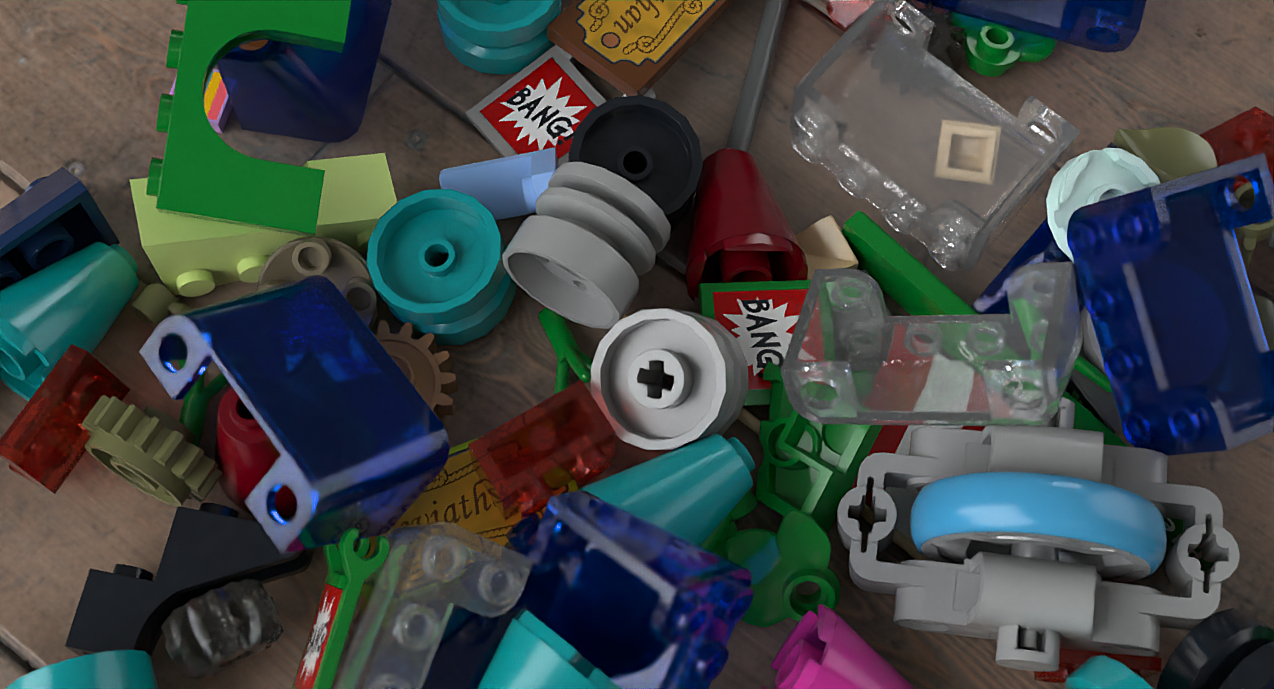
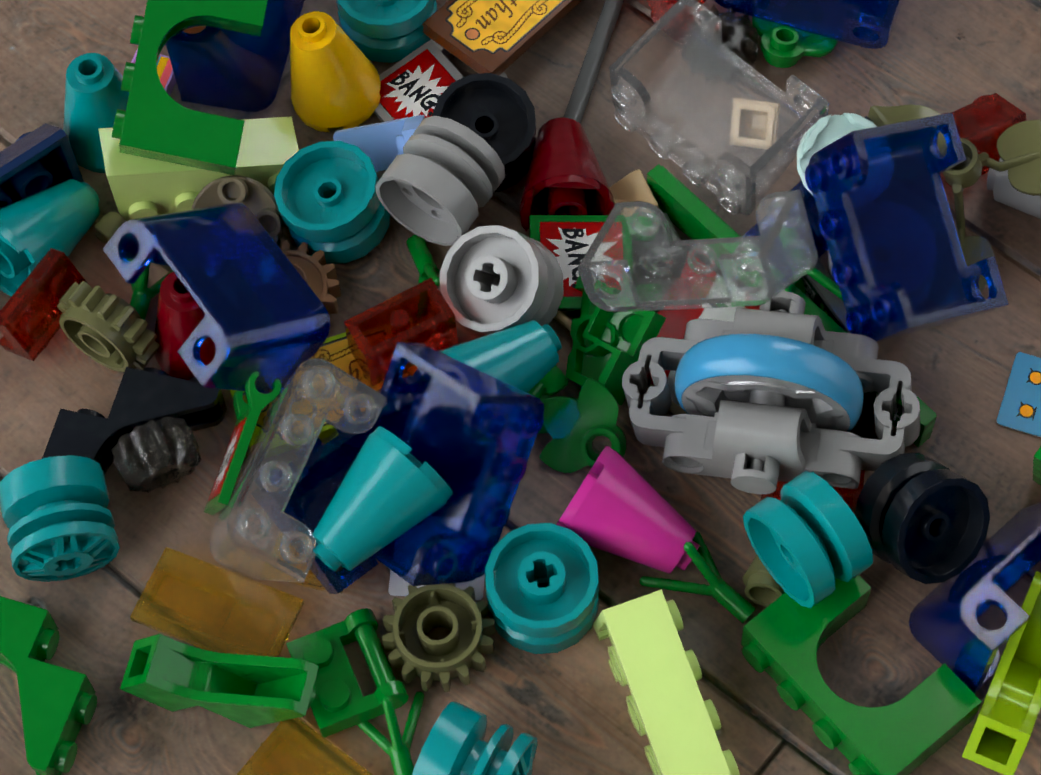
camera: 10 degrees right, 5 degrees down
none -> teal cone [63,53,129,173]
none -> yellow cone [290,11,381,132]

